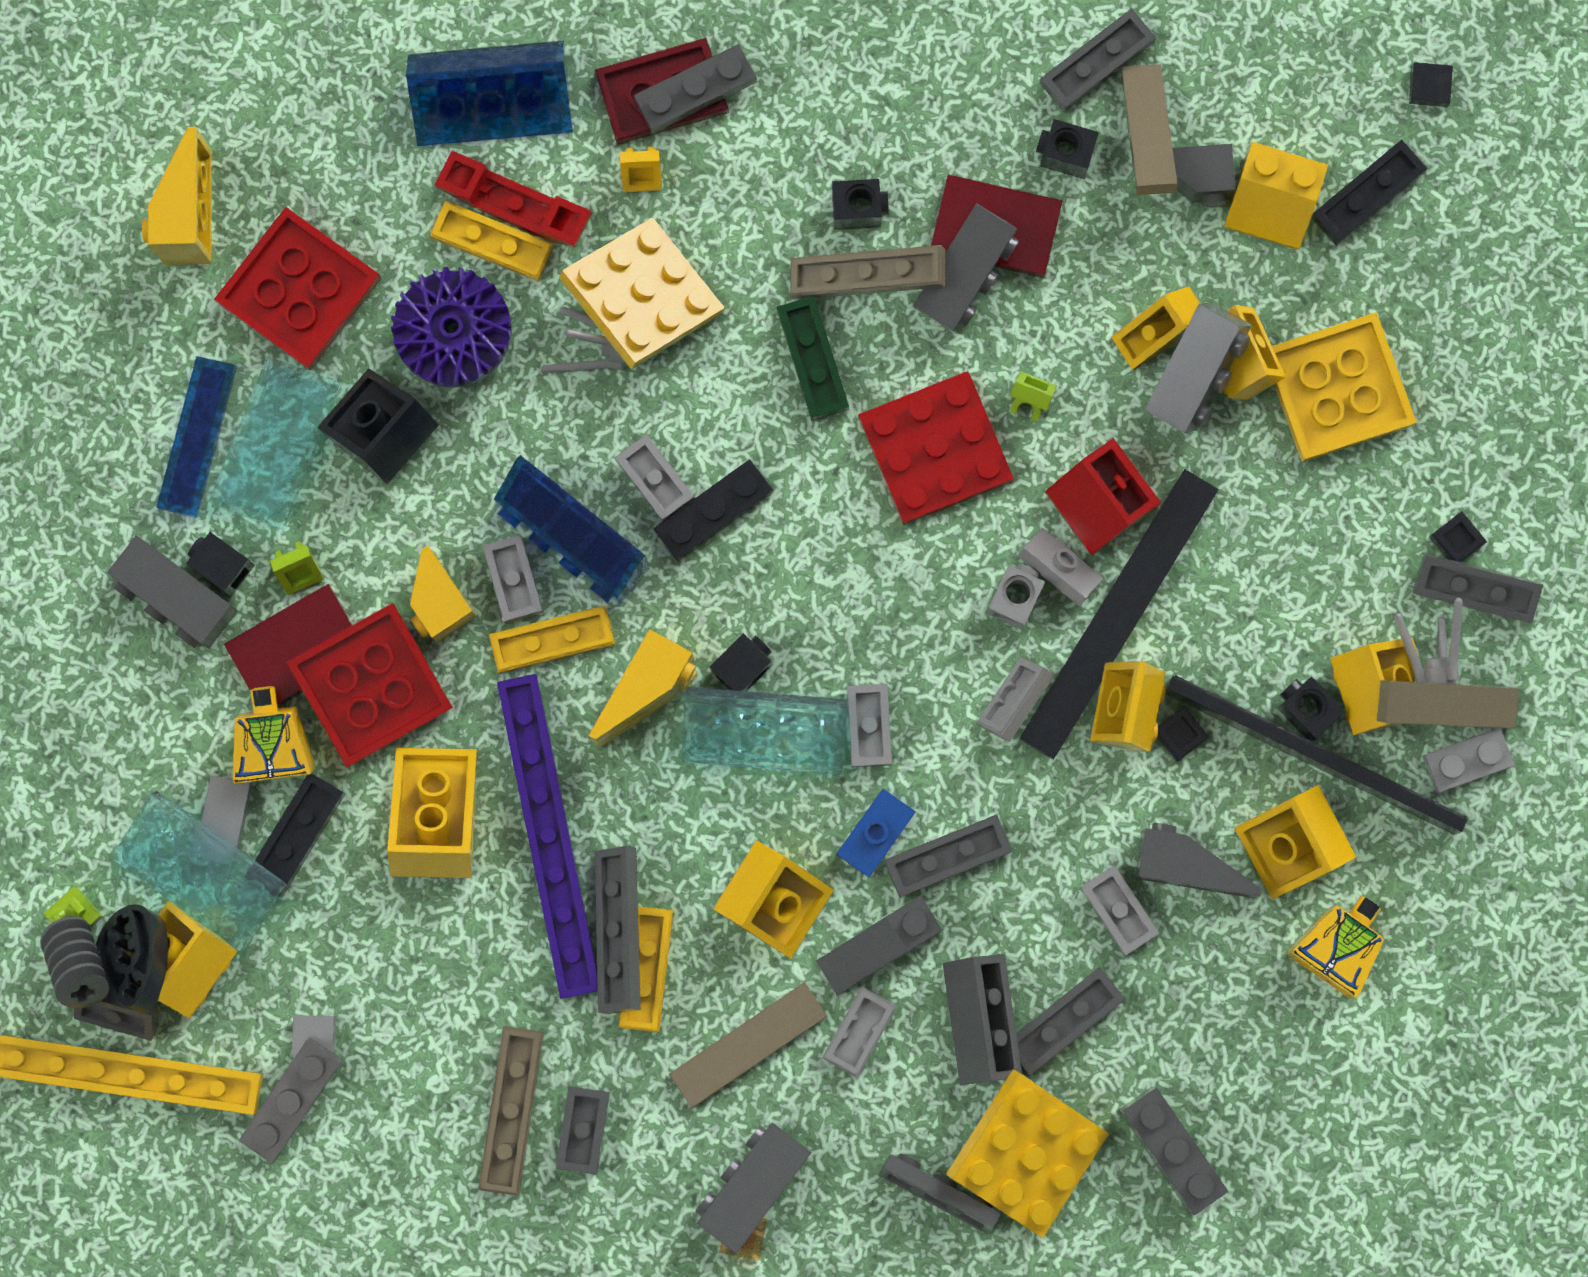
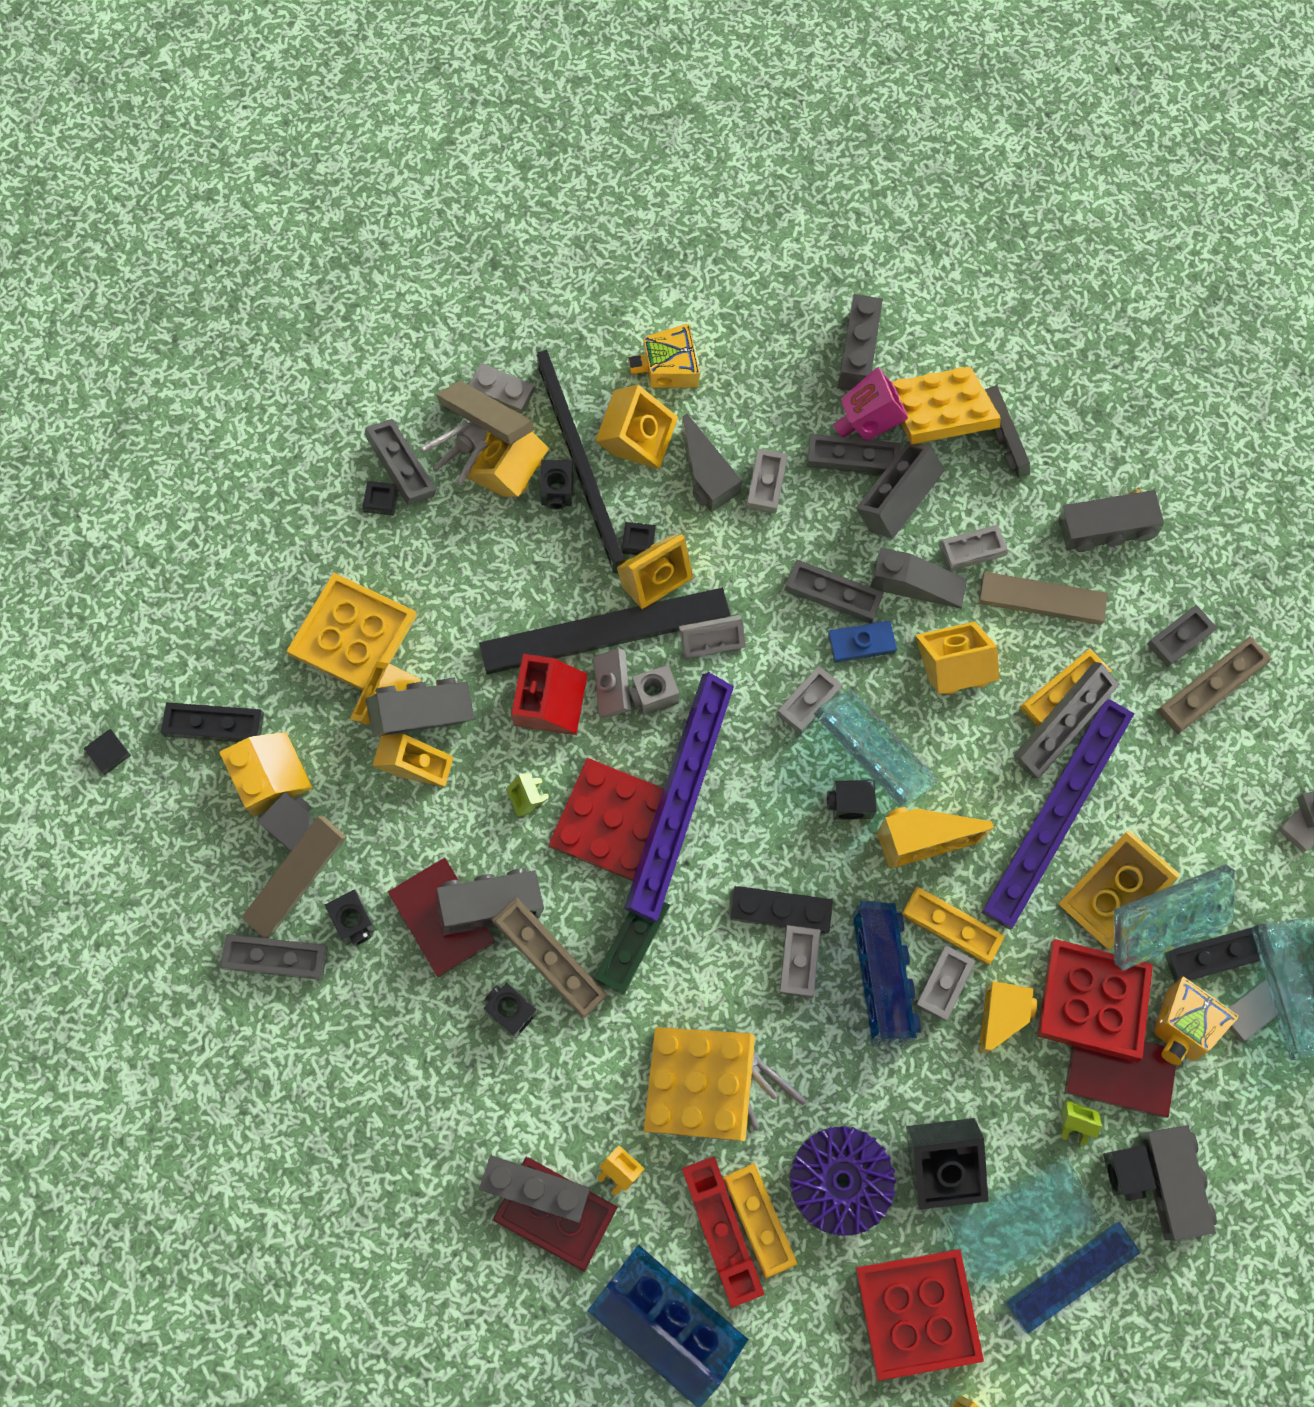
camera: 140 degrees left, 10 degrees down
none -> dark purple plate [624,672,734,922]
none -> dark pink torso [833,367,908,441]
none -> clear light blue plate [1114,864,1235,970]

